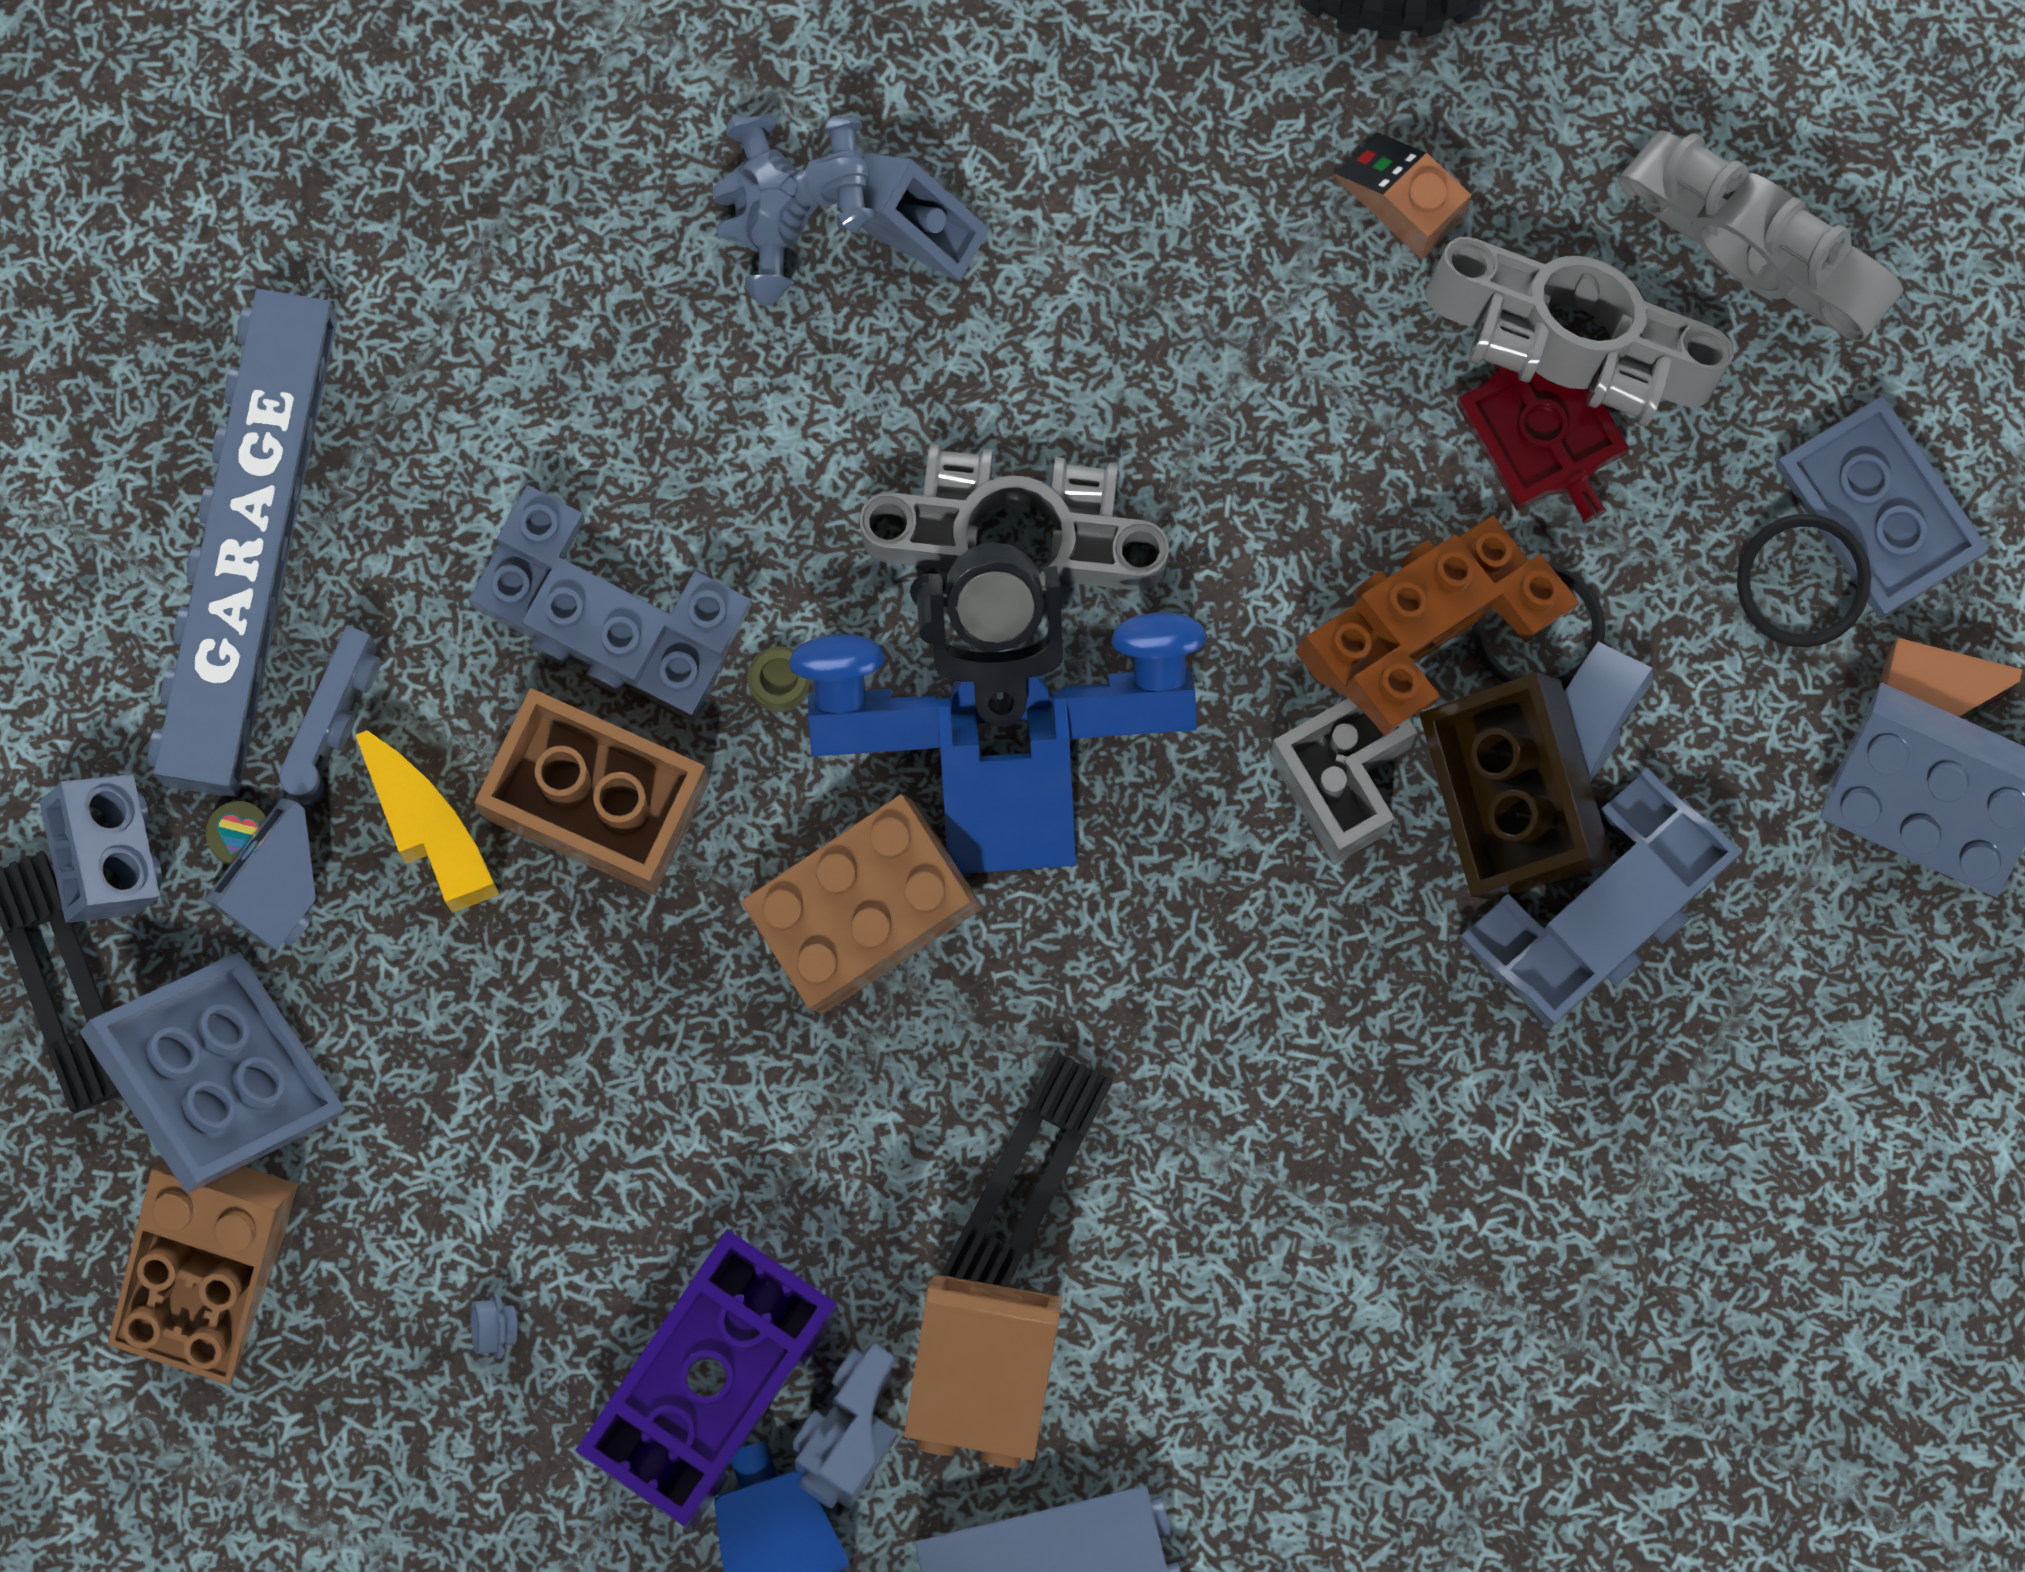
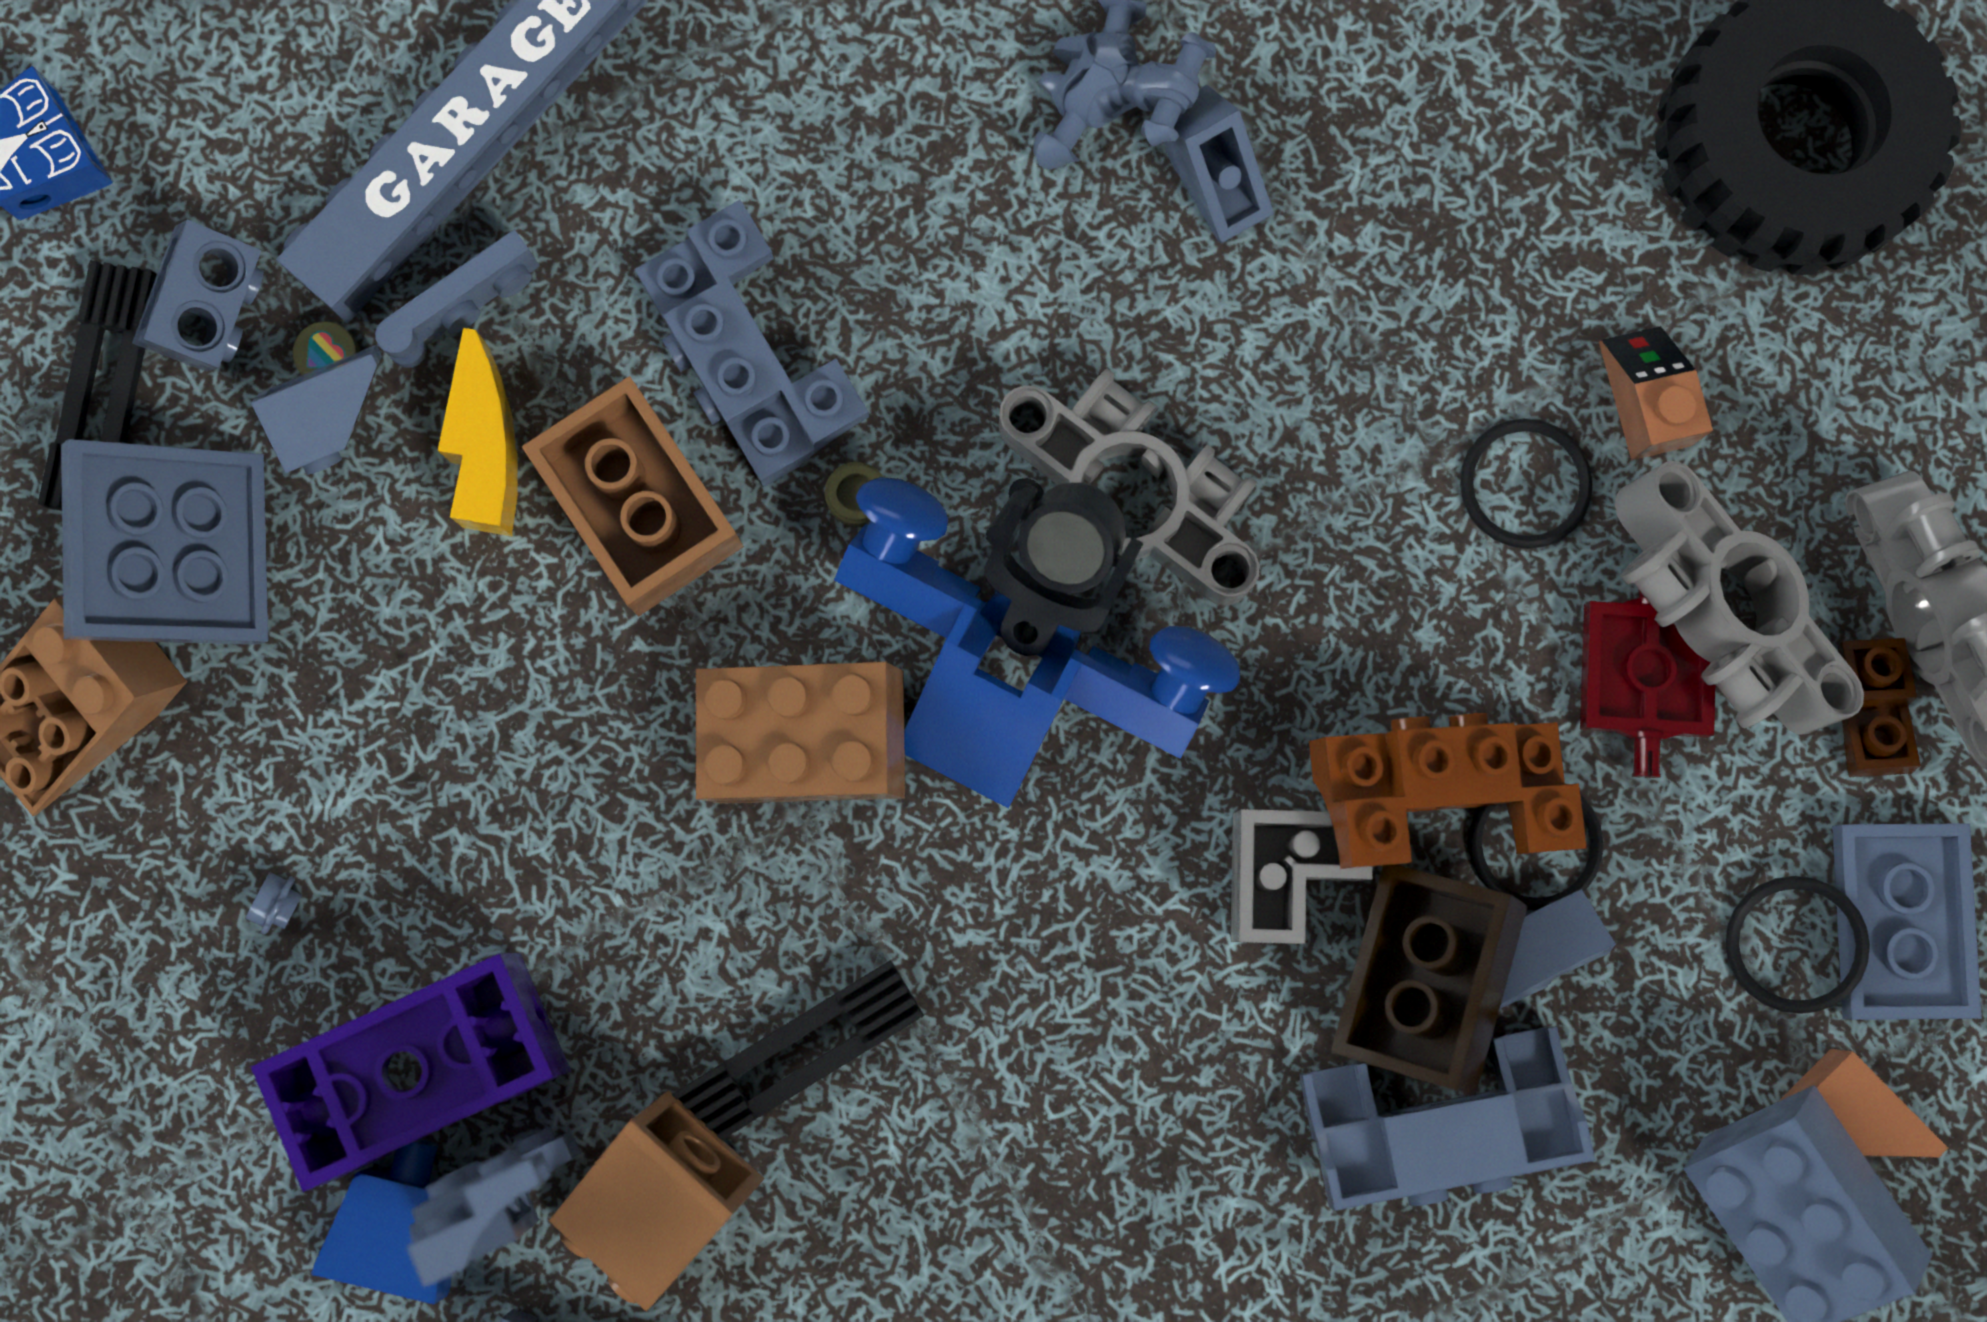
camera: 30 degrees right, 5 degrees up
none -> black tyre [1460,418,1593,549]
none -> reddish brown slope [1838,638,1921,777]

